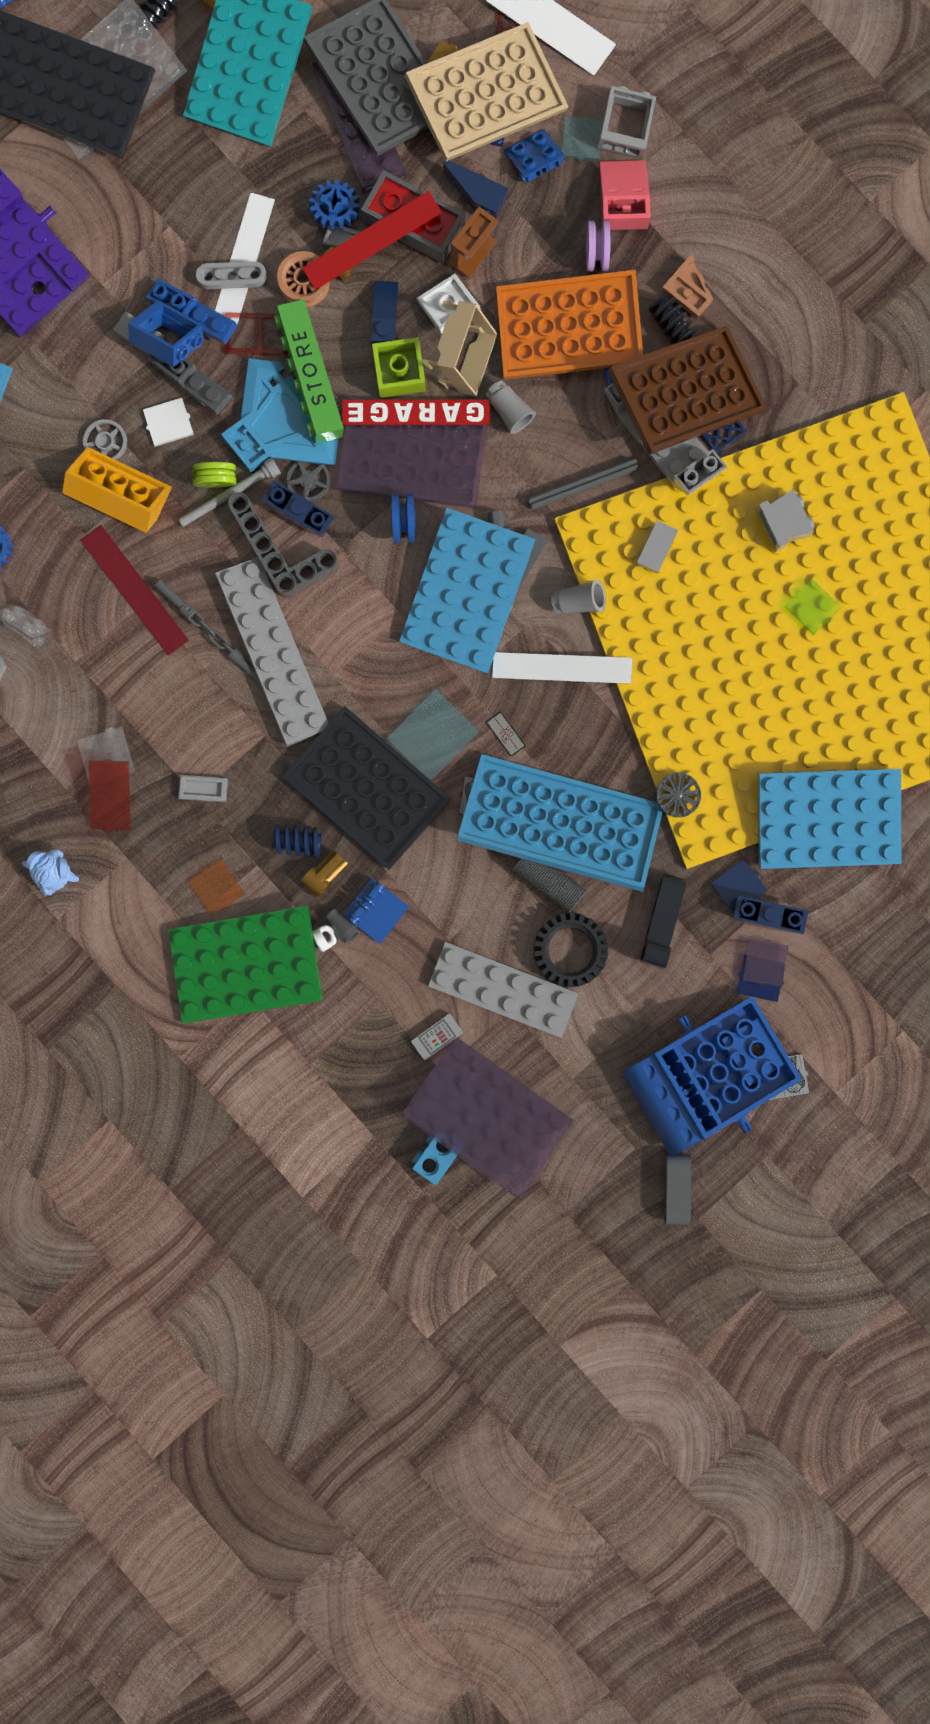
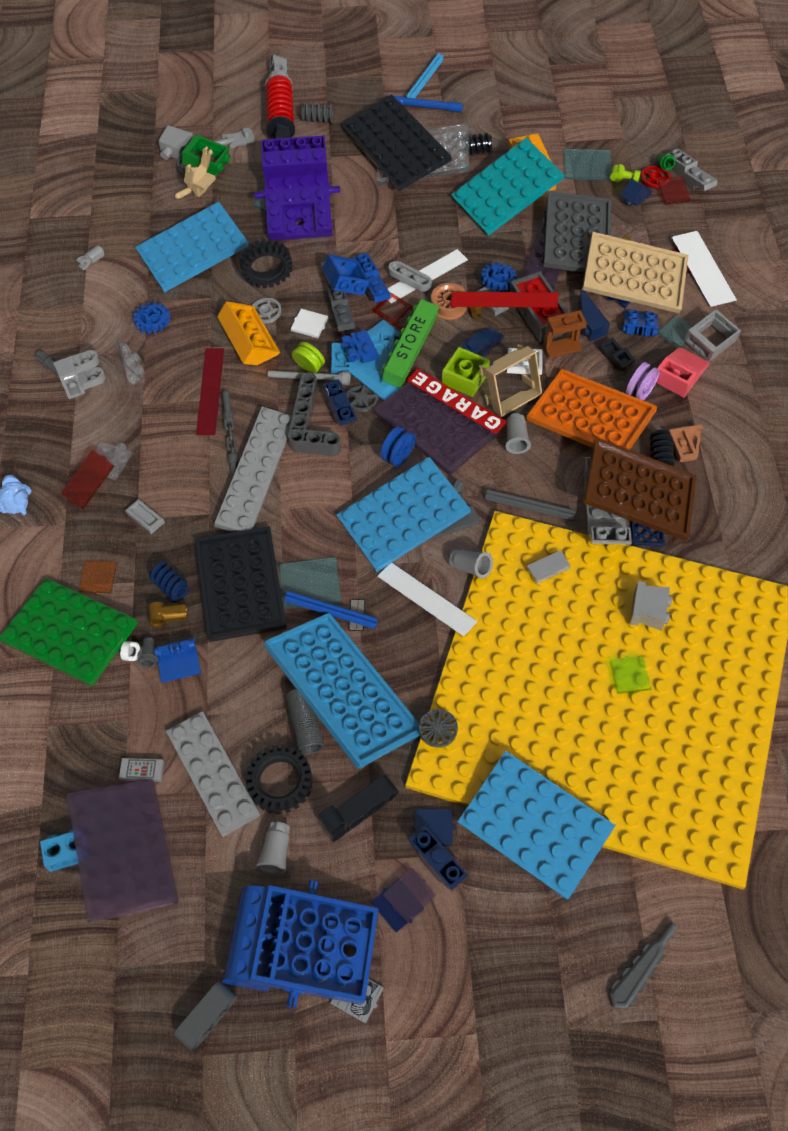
camera: 40 degrees right, 25 degrees down
none -> black tyre [239,239,293,288]
none -> light grey plant [256,822,290,875]
none -> blue axle [284,591,378,629]
none -> blue plate [341,330,379,363]
none -> black slope [598,337,636,370]

